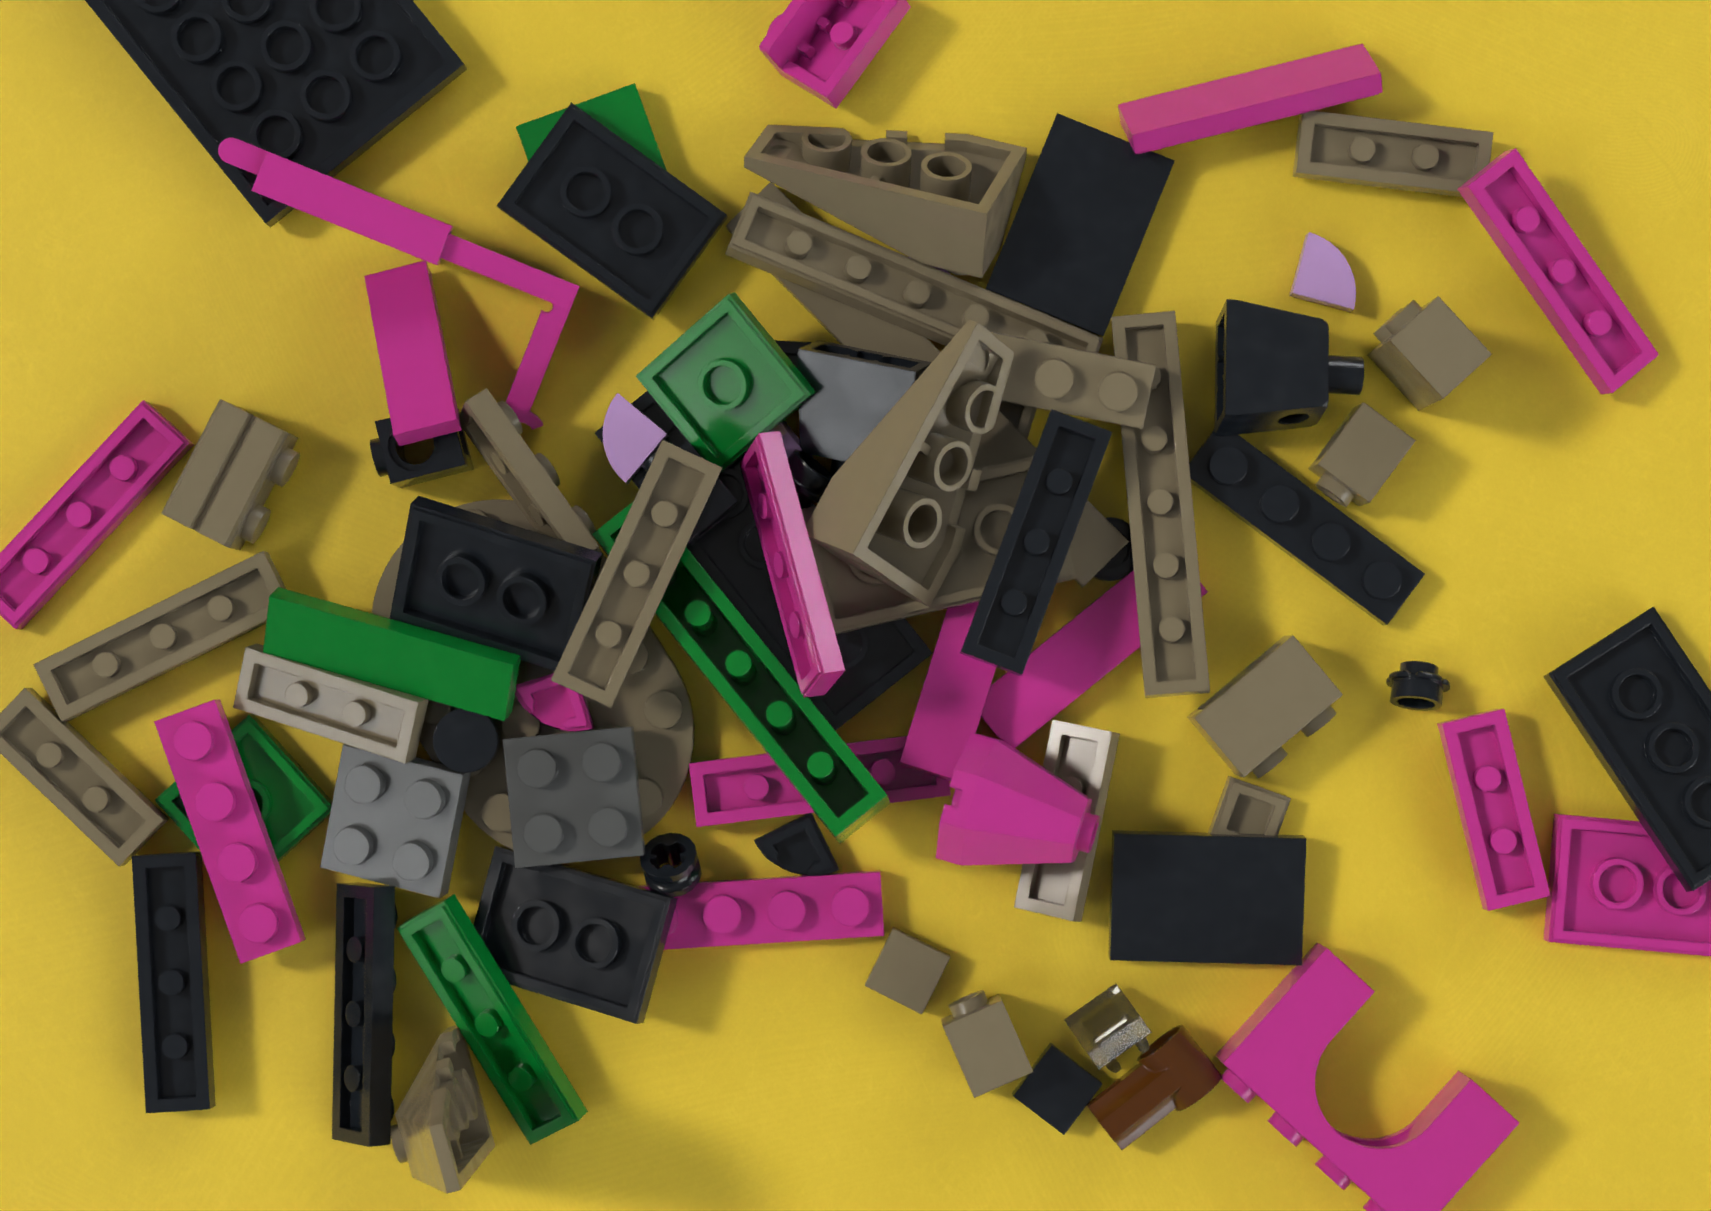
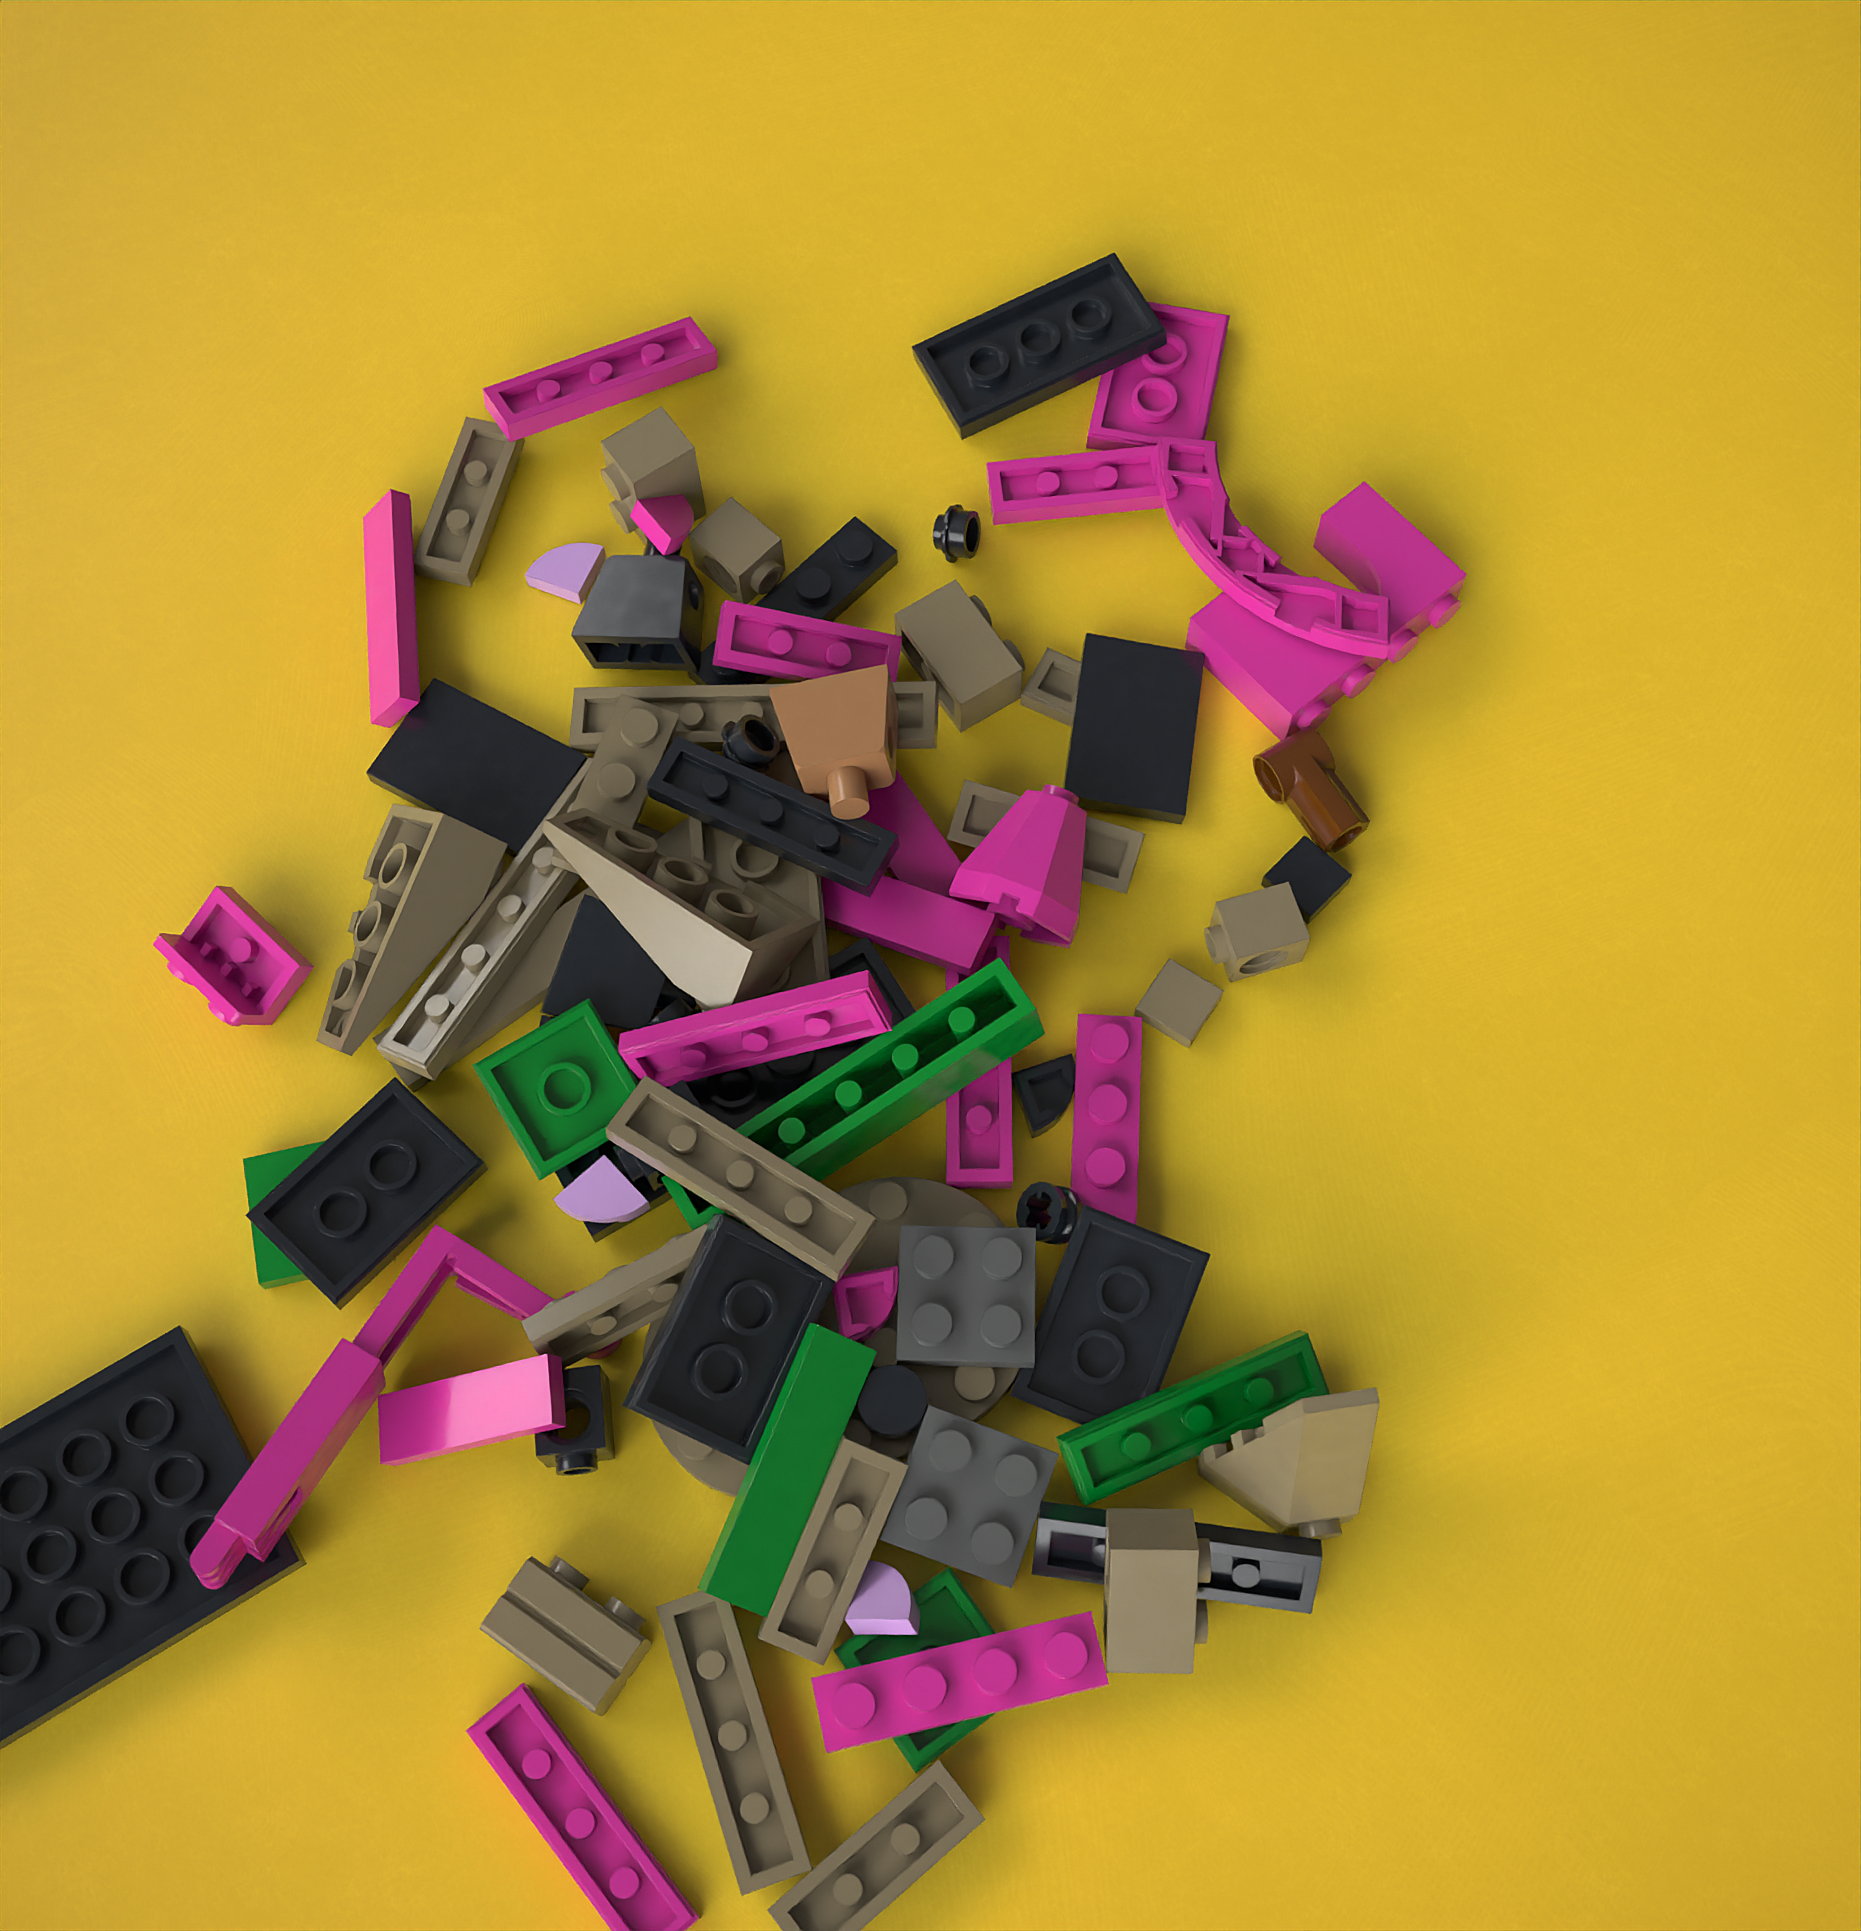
camera: 85 degrees left, 20 degrees down
black plate [132,851,216,1113] -> none
clear smoke tile [1064,983,1152,1073] -> none
none -> dark pink tile [630,494,694,555]
none -> dark pink plate [712,600,902,682]
none -> black plate [721,714,780,774]
none -> medium nougat torso [769,664,899,820]
none -> lavender tile [845,1560,920,1635]
none -> dark tan brick [1102,1508,1211,1674]
none -> dark pink tile [1156,436,1391,659]

